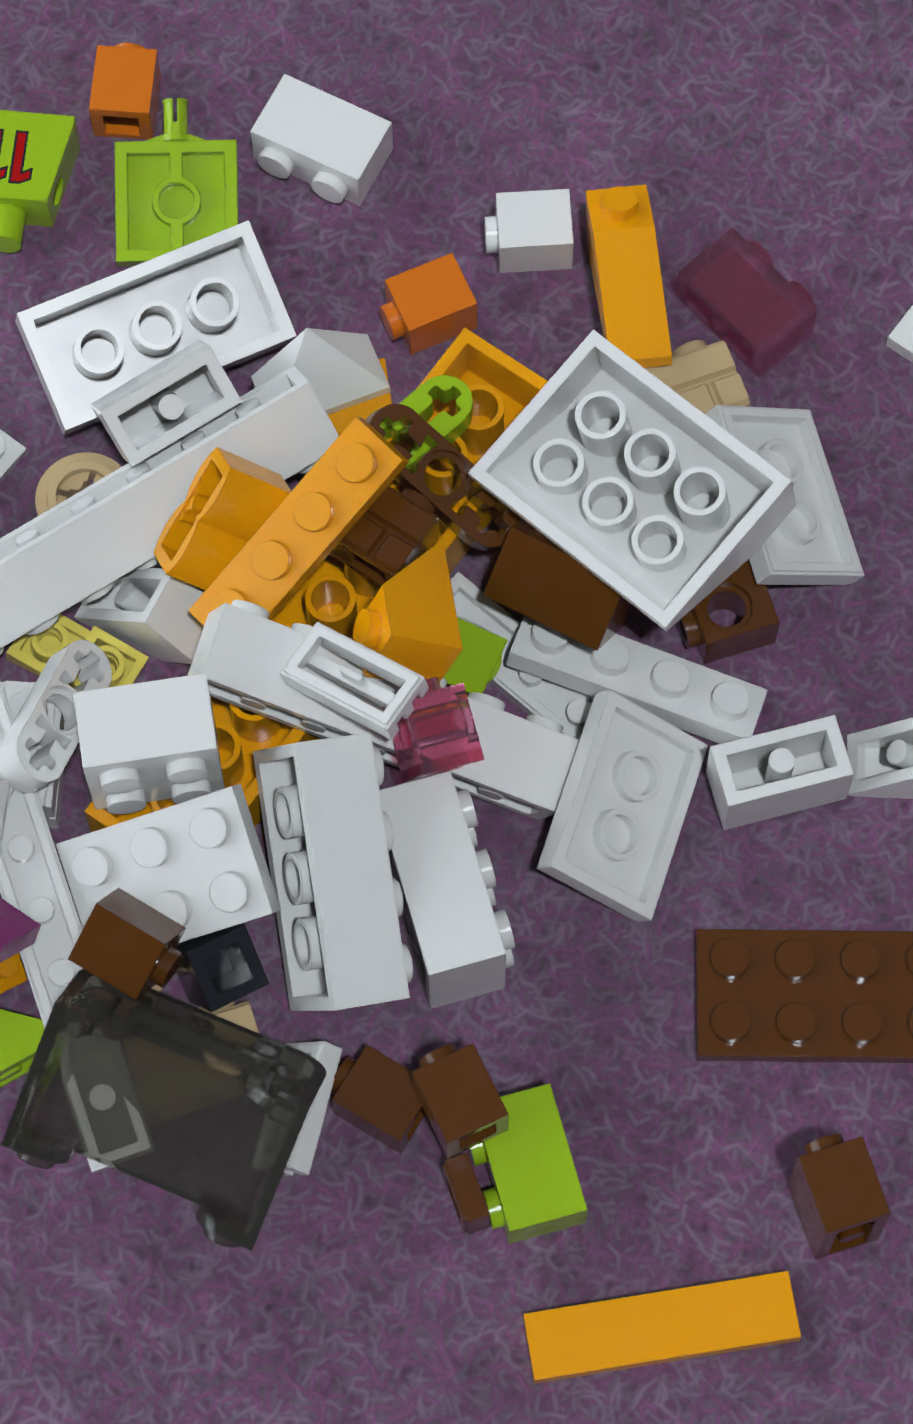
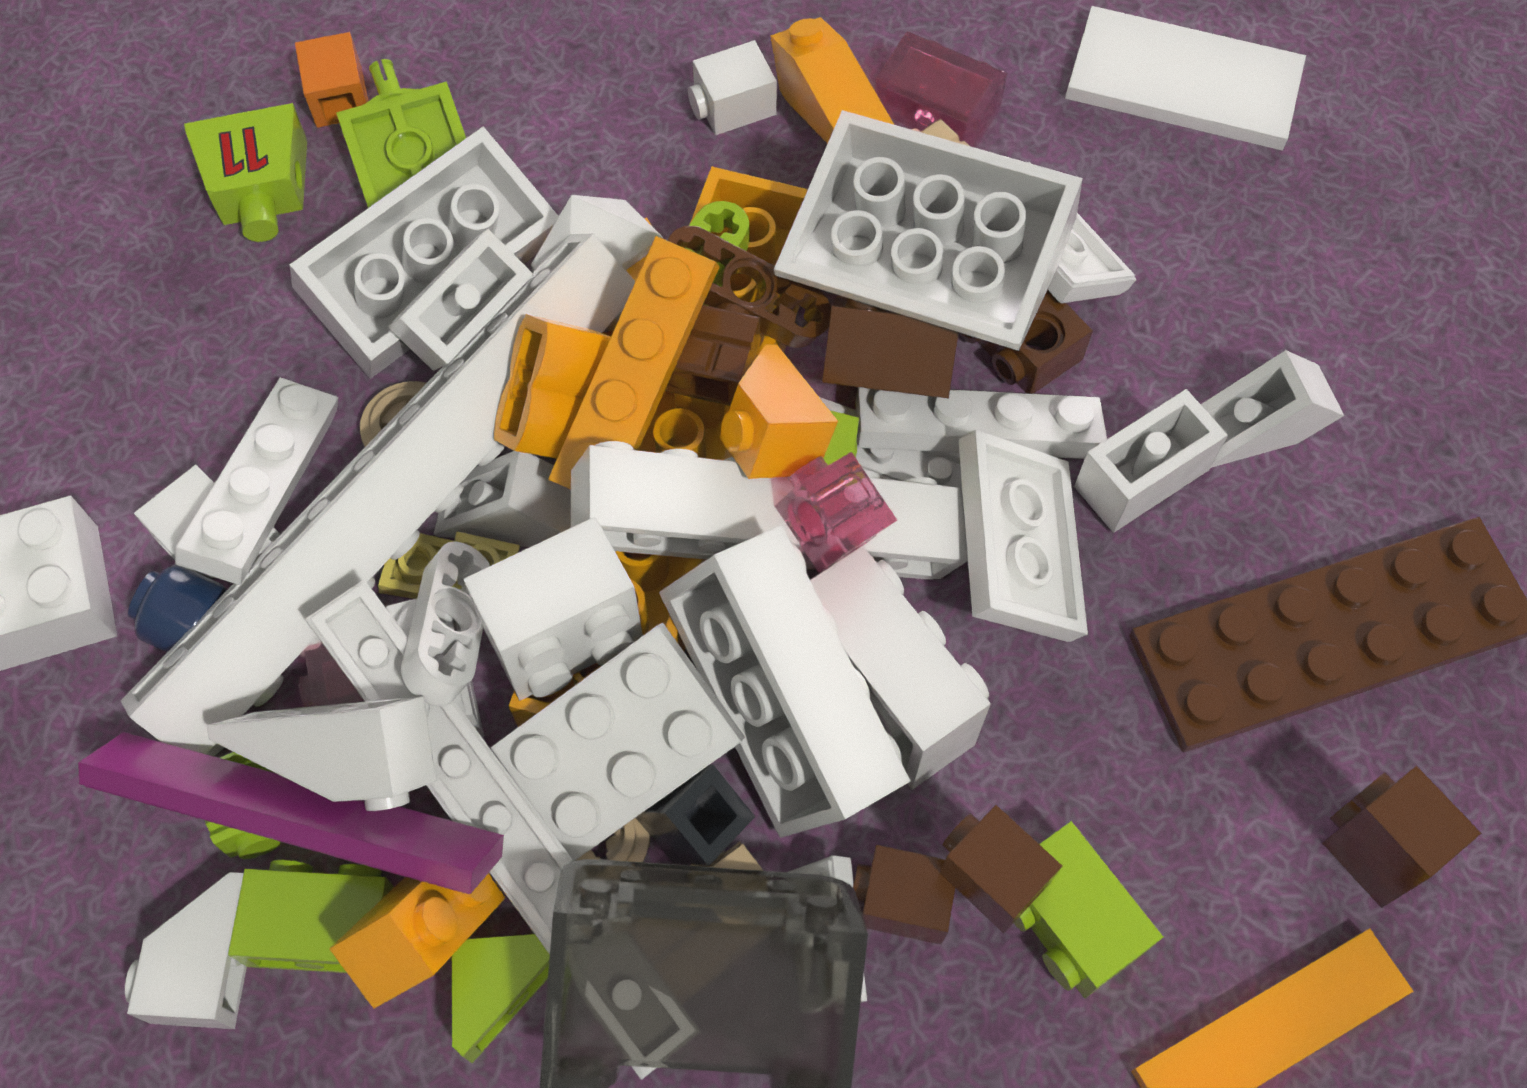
camera: 20 degrees left, 5 degrees down
reddish brown brick [68,888,186,1000] -> none
white brick [250,74,393,206] -> none
white tile [280,622,429,740] -> none
orange brick [379,253,477,355] -> none
reddish brown tile [443,1152,490,1235] -> none

